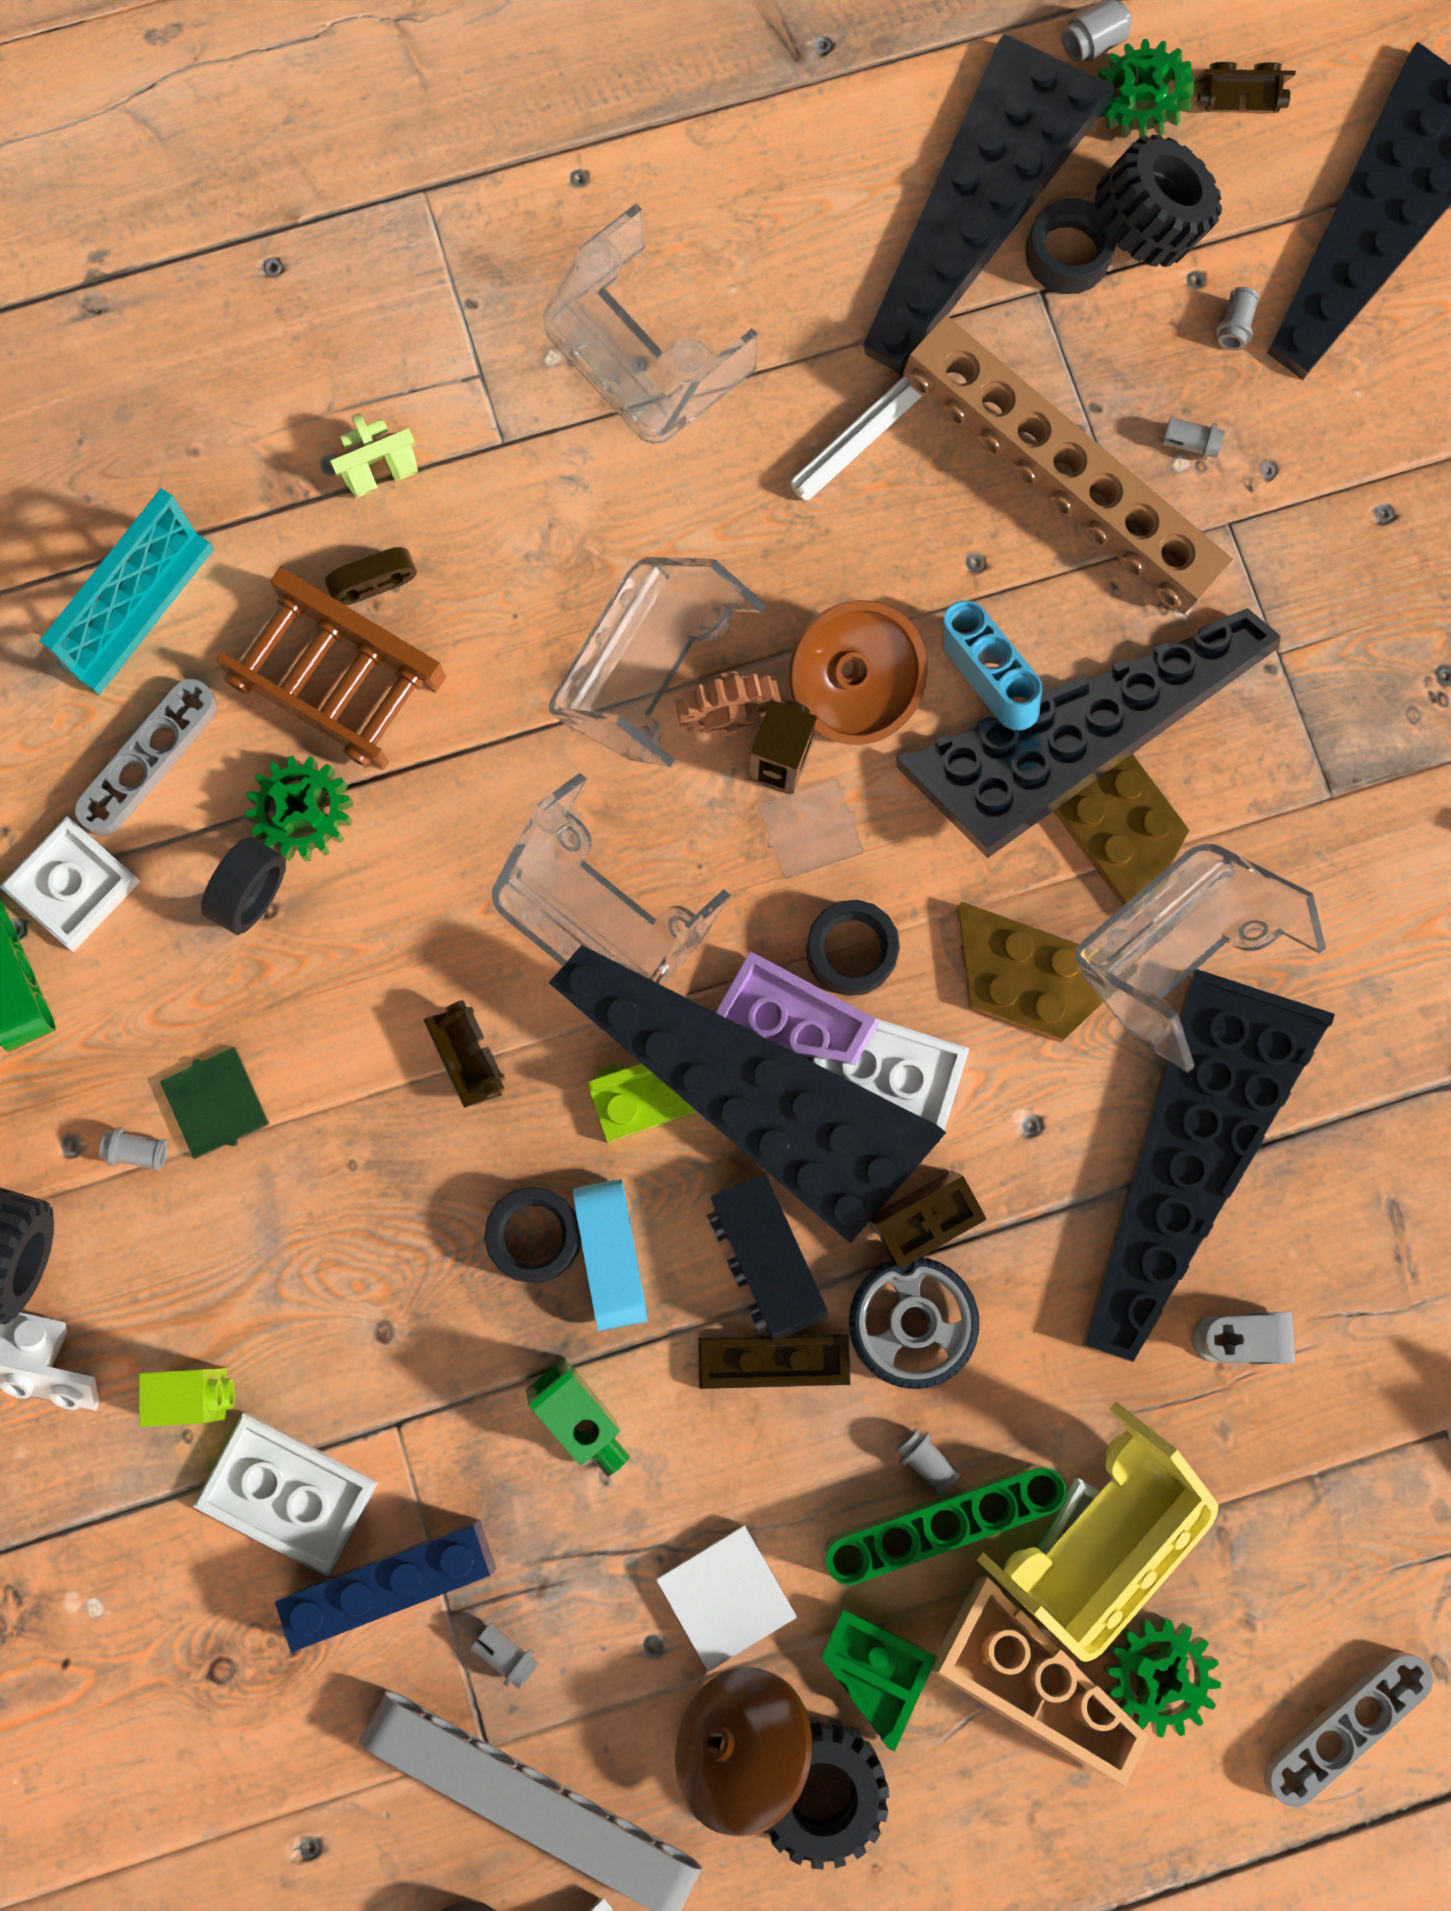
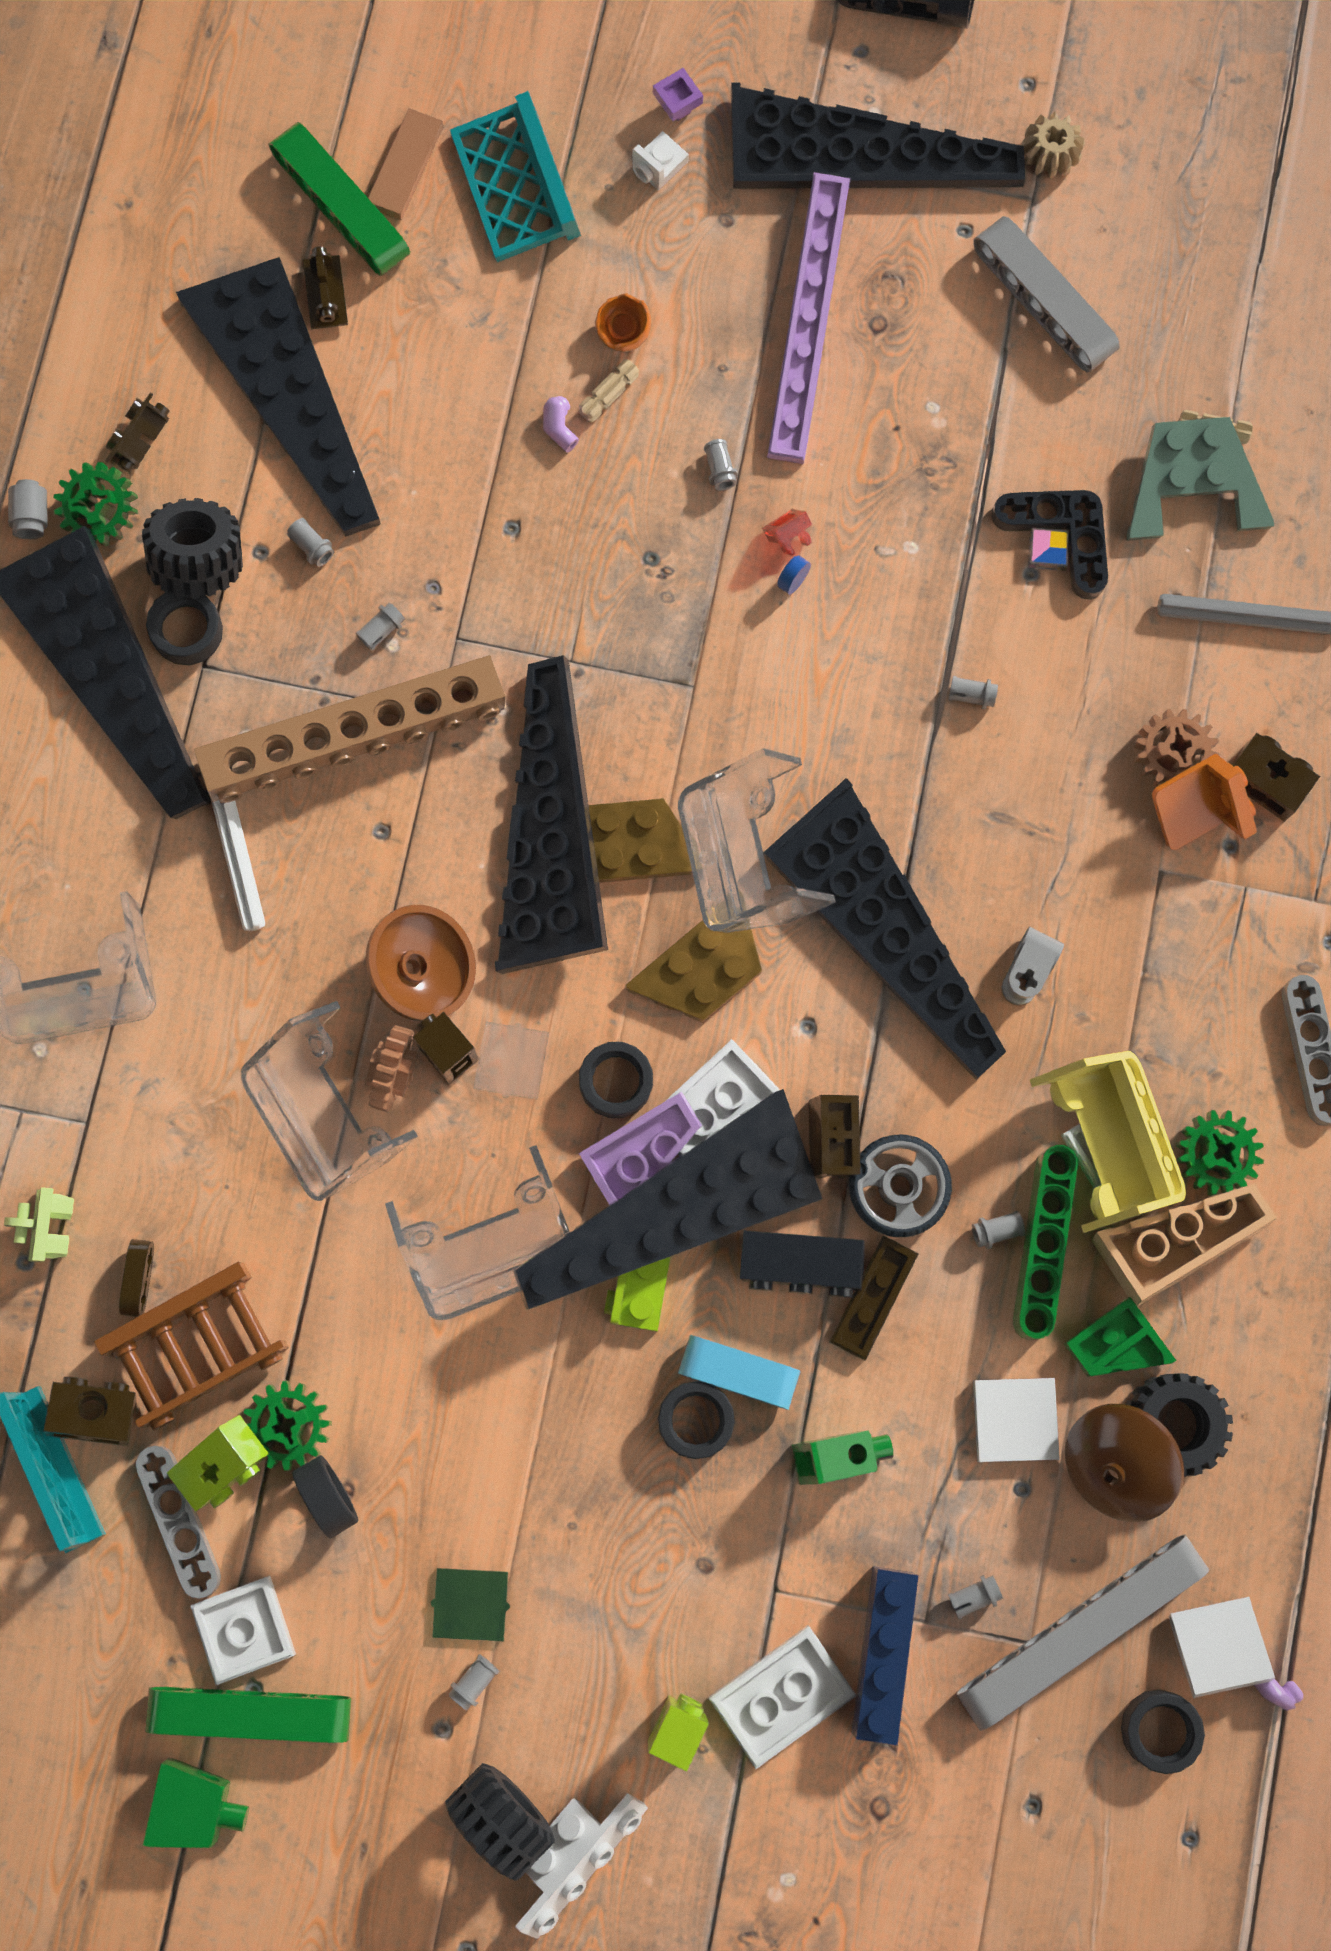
camera: 65 degrees left, 0 degrees up
dark brown hinge [423,1000,505,1108] -> none
medium azure beam [943,601,1042,730] -> none
none -> dark brown brick [44,1377,136,1446]
none -> lime brick [167,1415,269,1512]

